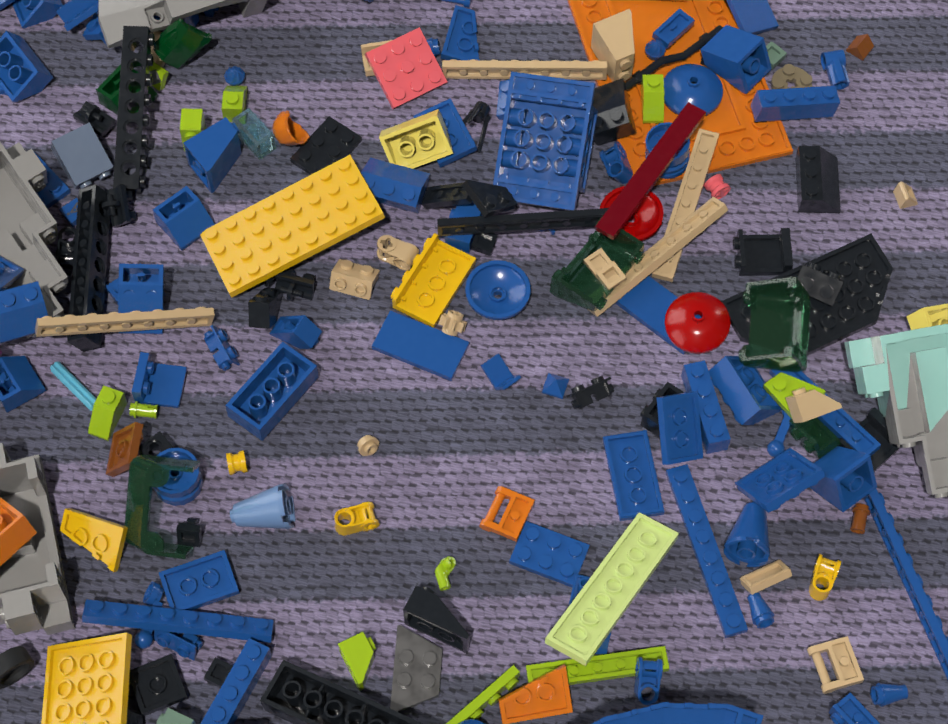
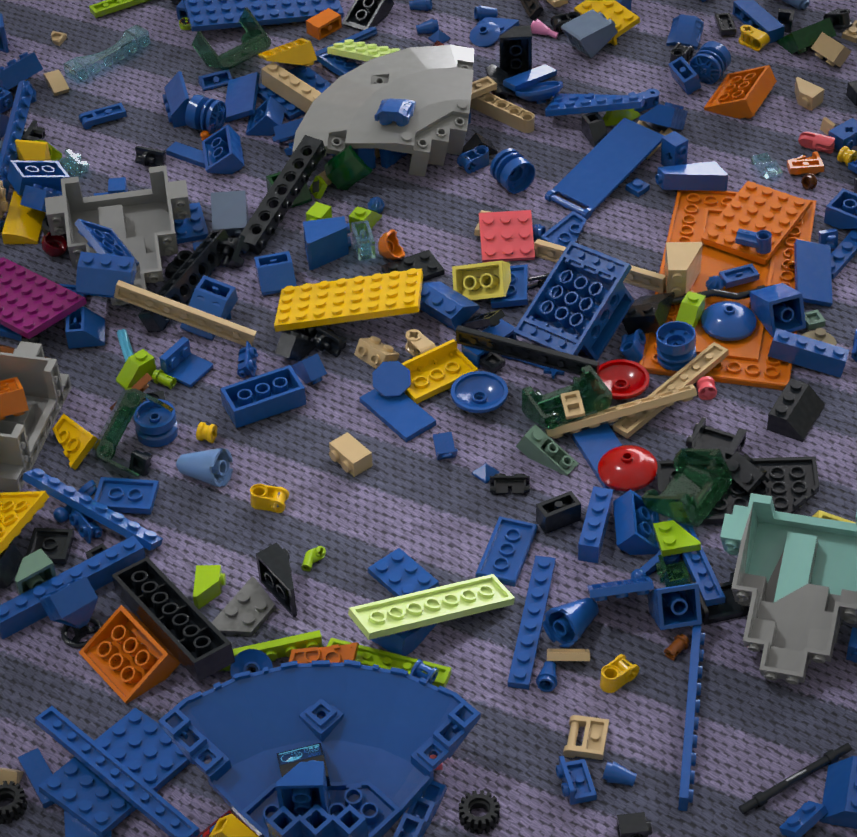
camera: 30 degrees right, 20 degrees down
black hips [73,101,116,137] -> none
tan plate [357,435,379,456] -> none
tan gear [438,310,467,336] -> none
black wing [462,180,518,218] -> none
orange plate [479,486,535,542] -> none
dark red tile [595,102,706,240] -> none
blue plate [657,391,703,465] -> none
tan slope [786,387,842,423] -> none
none -> tan brick [329,432,373,477]
none -> blue piece [372,361,411,397]
none -> sand green slope [516,425,579,476]

